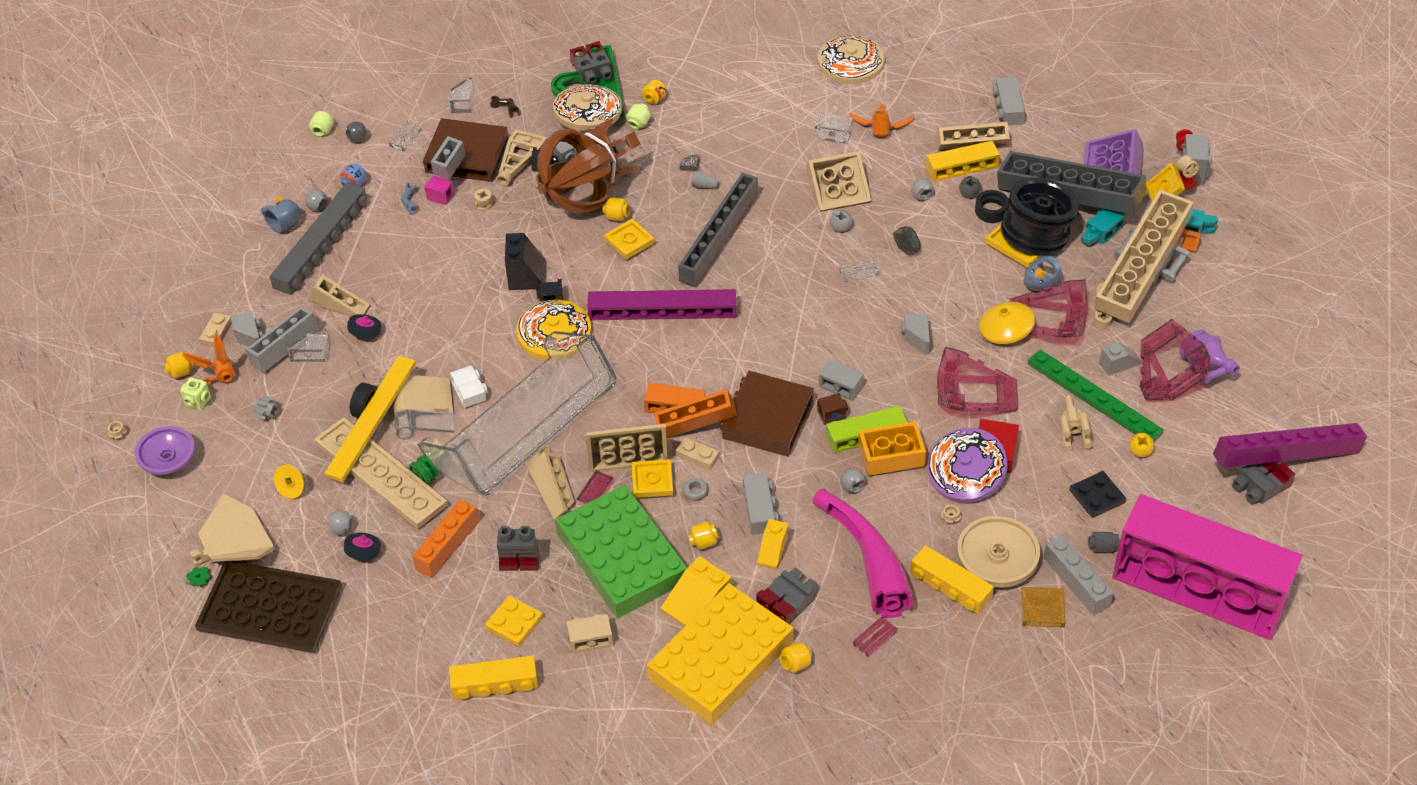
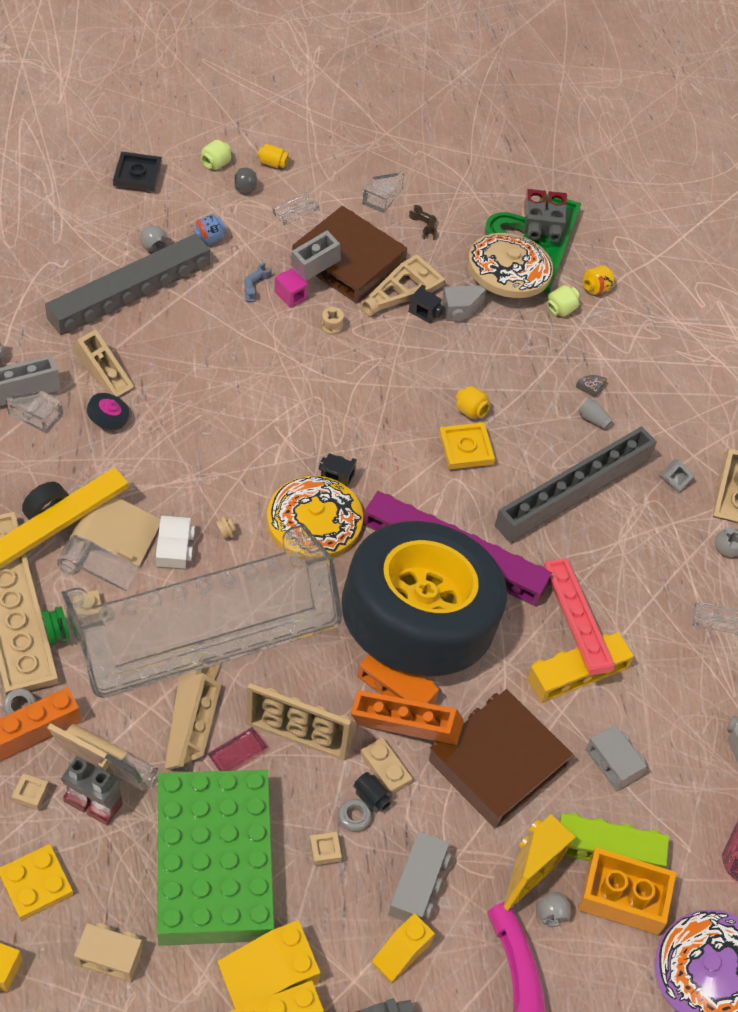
camera: 20 degrees right, 5 degrees up
sand blue piece [261,196,301,232] -> none
black slope [505,233,546,290] -> none
dark orange piece [536,118,641,214] -> none
yellow plate [631,459,673,498] -> none
yellow head [688,521,720,550] -> none
reddish brown brick [817,393,848,425] -> none
none -> light grey piece [3,688,36,715]
none -> tan plate [11,774,49,810]
none -> door [47,723,158,792]
none -> black plate [113,151,162,191]
none -> tan plate [216,515,236,539]
none -> yellow brick [257,143,289,169]
none -> tan plate [309,832,342,865]
none -> black wheel [342,521,507,676]
none -> black brick [353,772,393,812]
none -> yellow slope [504,814,576,911]
none -> yellow brick [527,632,634,703]
none -> coral tile [544,558,615,676]
none -> light grey slope [659,459,695,492]

